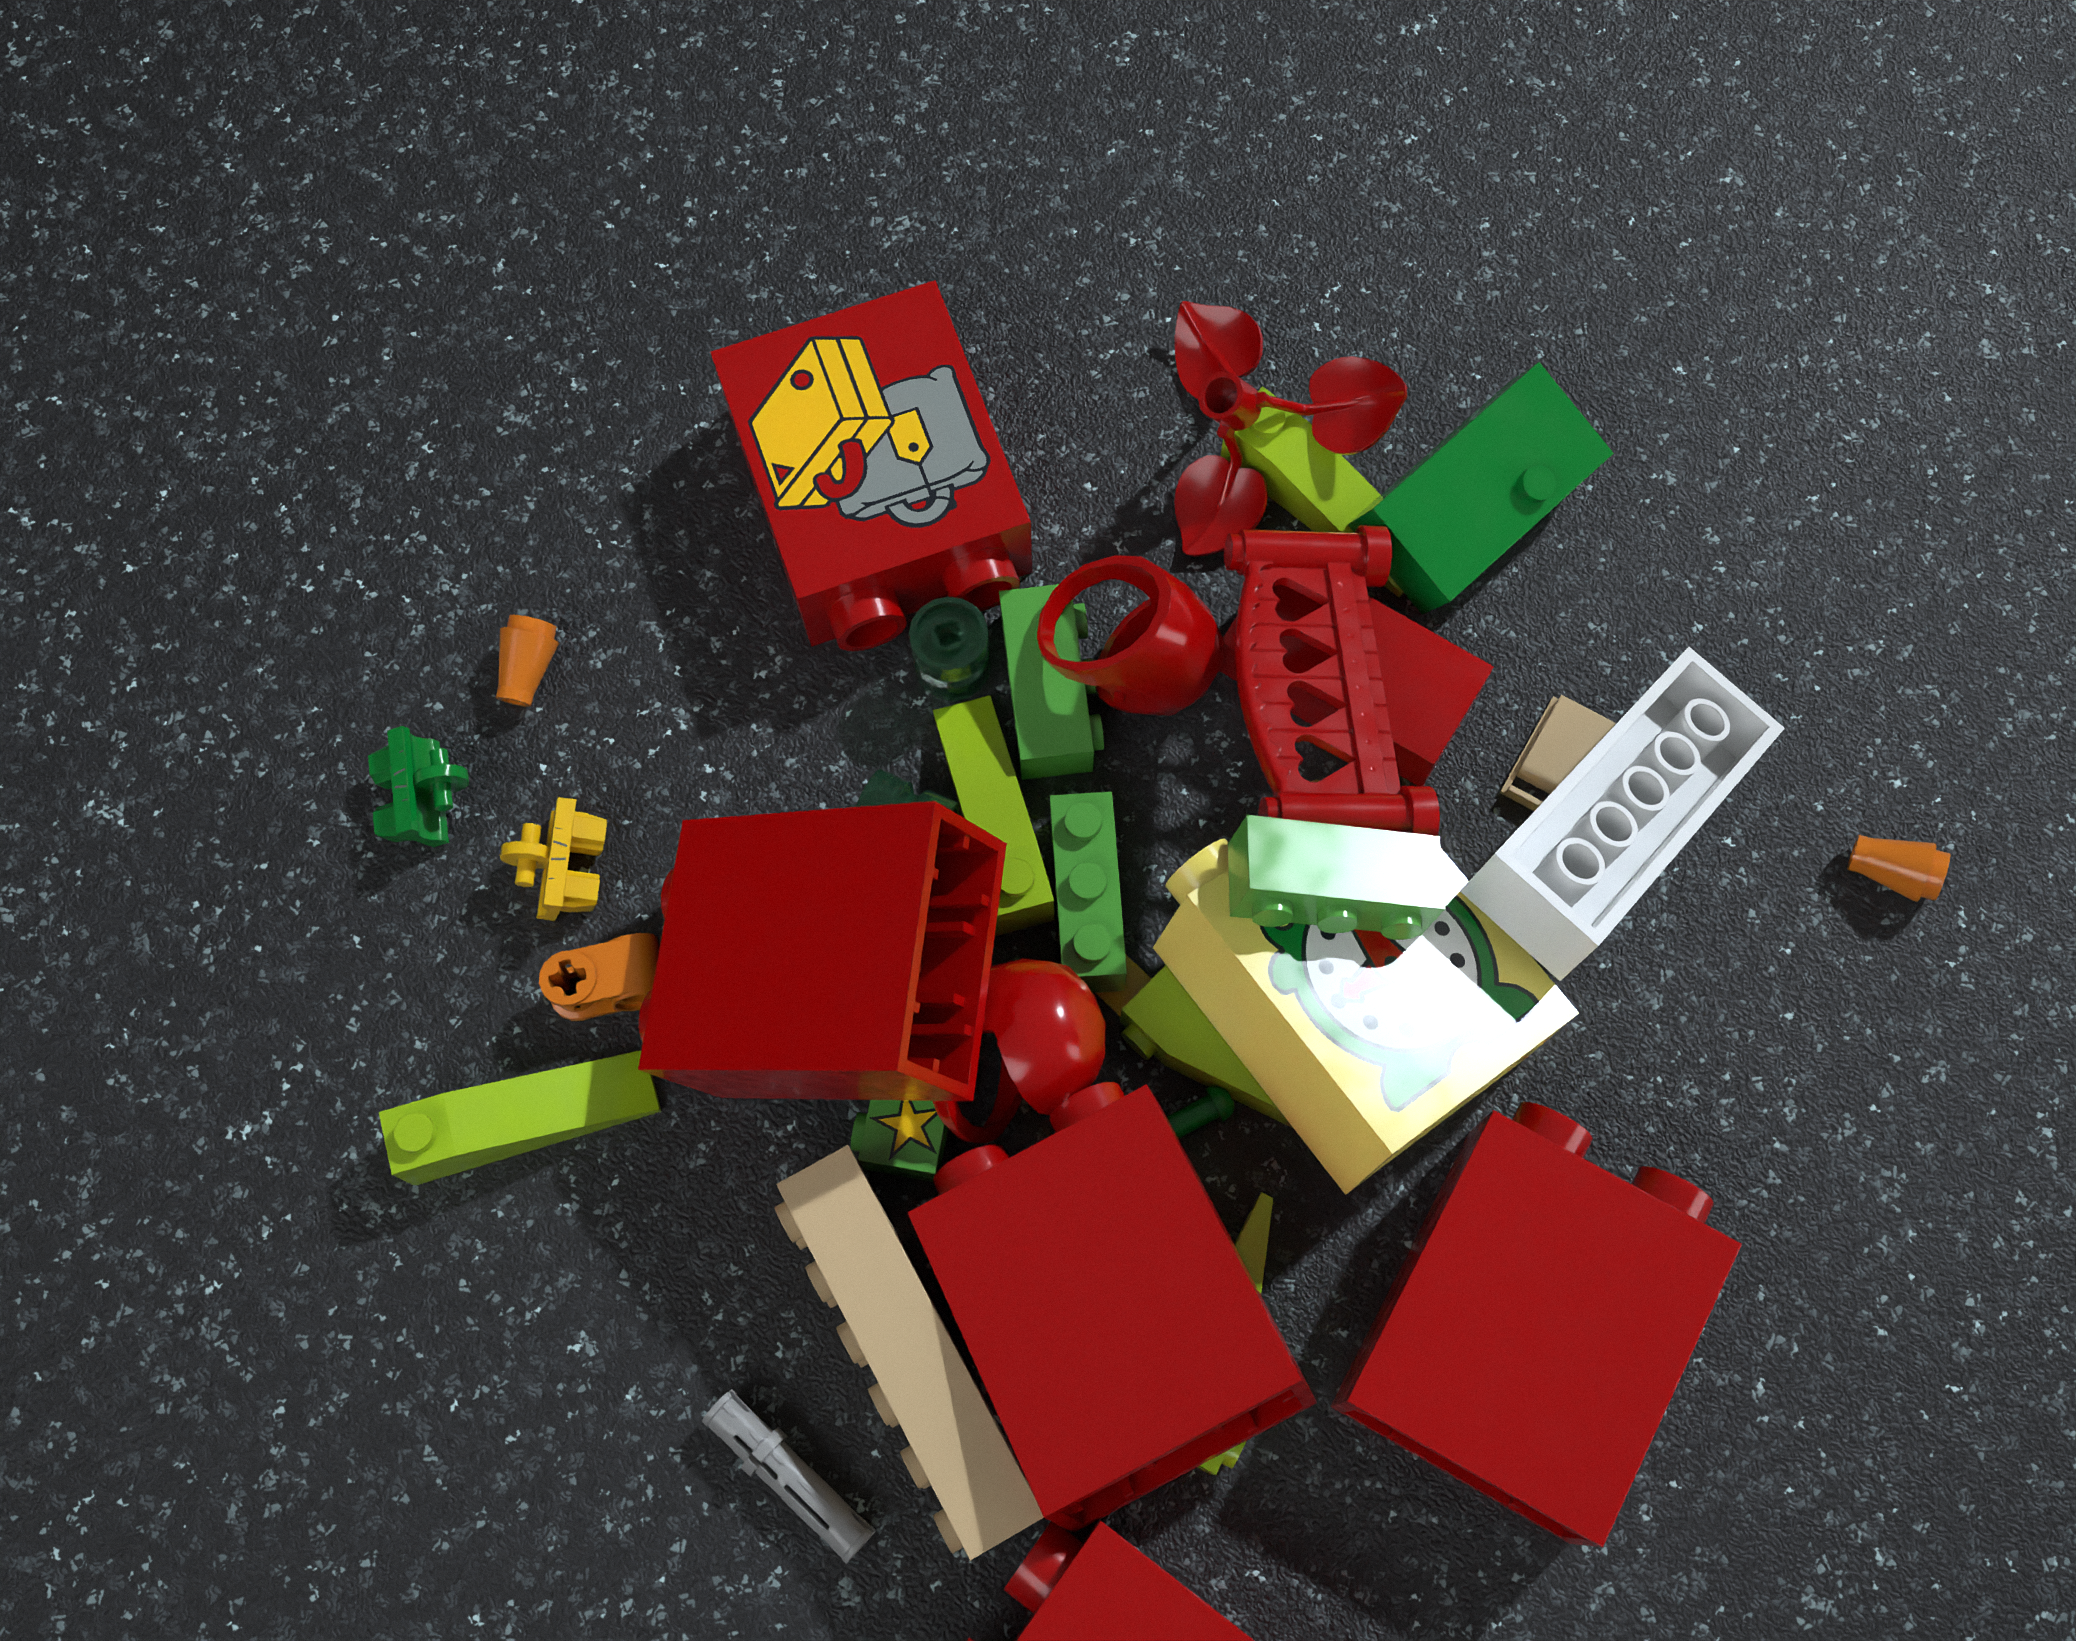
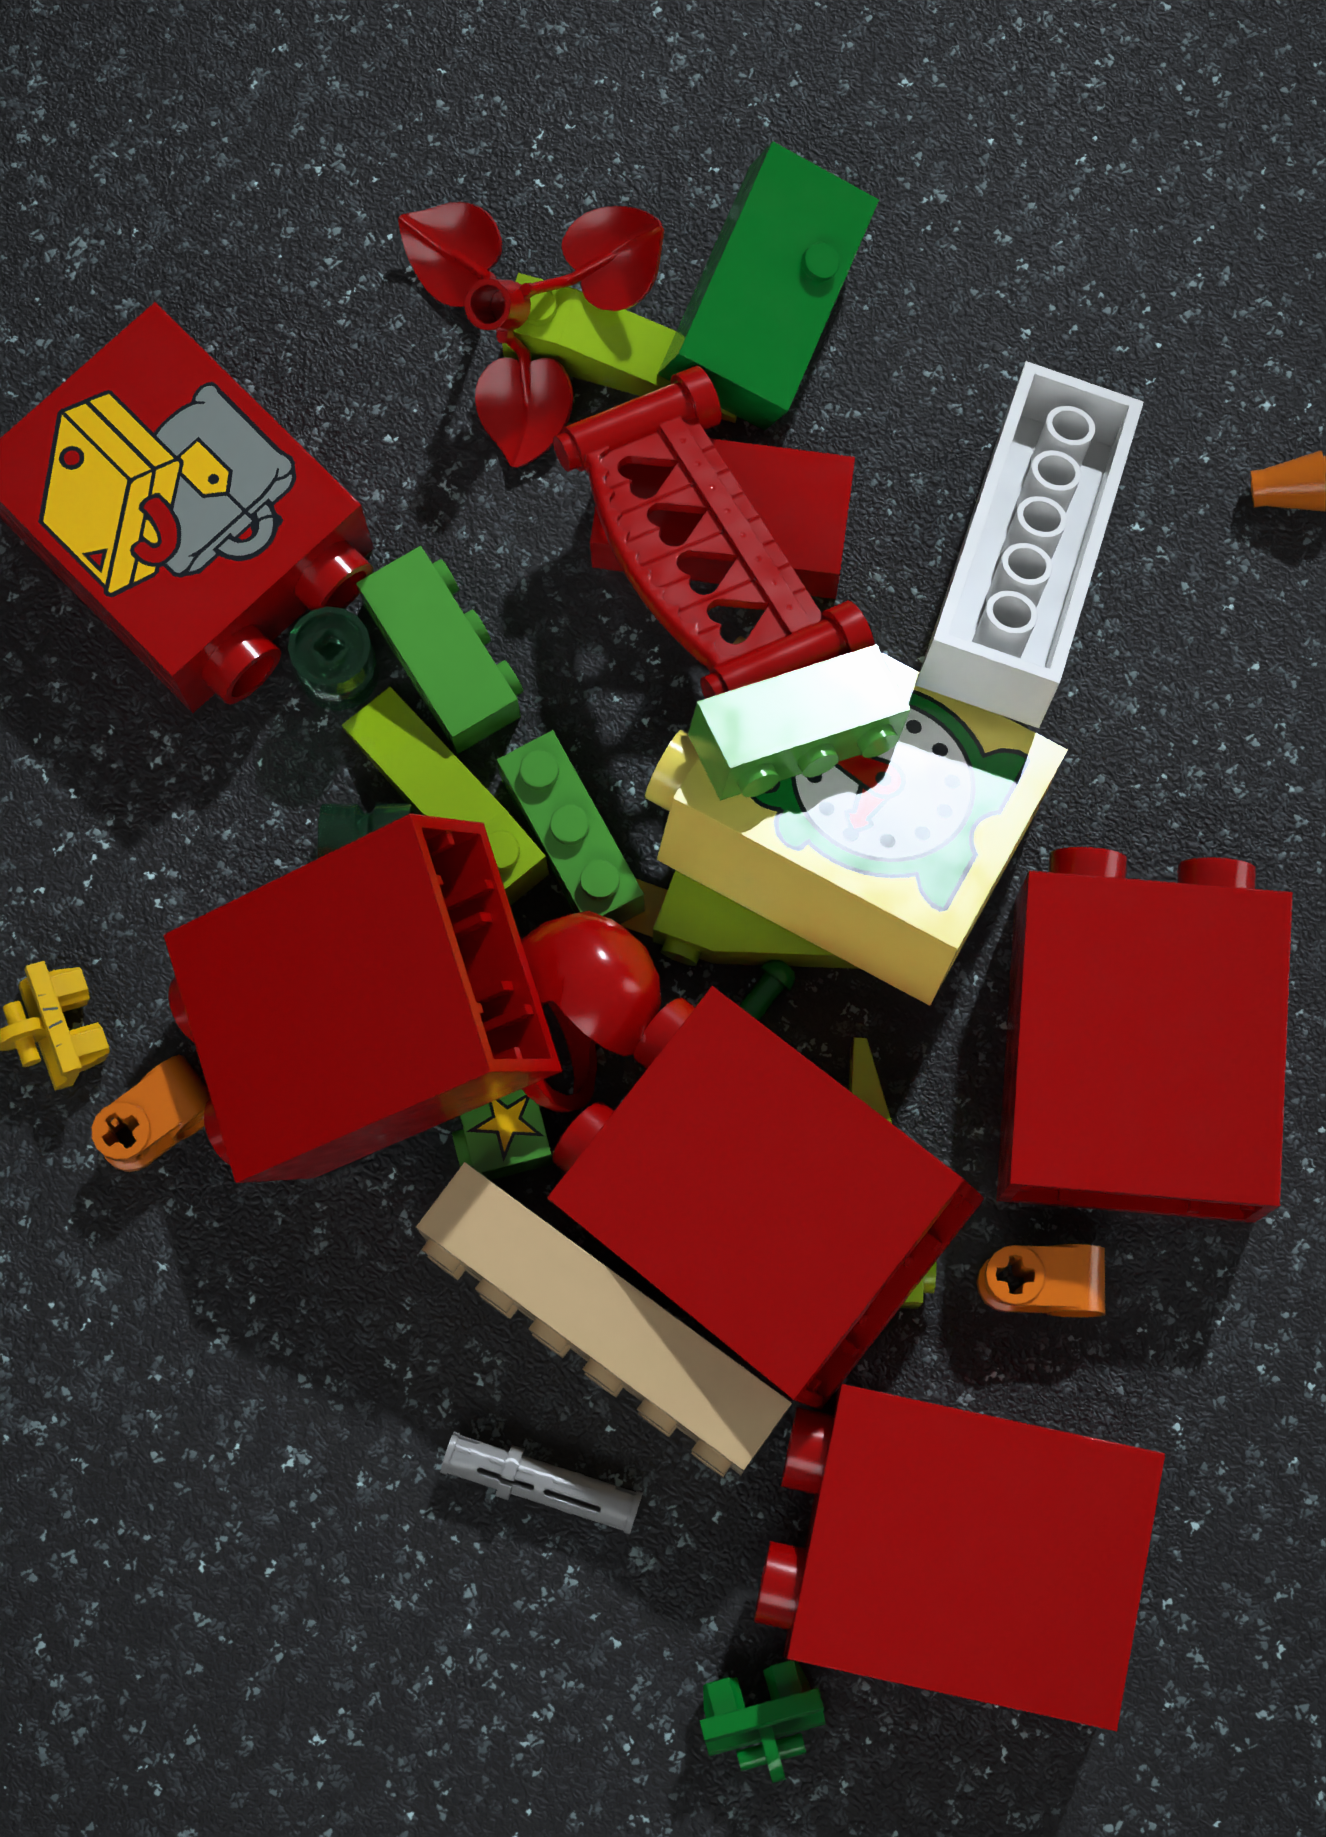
camera: 25 degrees left, 5 degrees up
lime slope [379,1051,662,1186] -> none
red piece [1037,555,1224,716] -> none
tan piece [1500,695,1615,811] -> none
none -> orange piece [976,1244,1105,1318]

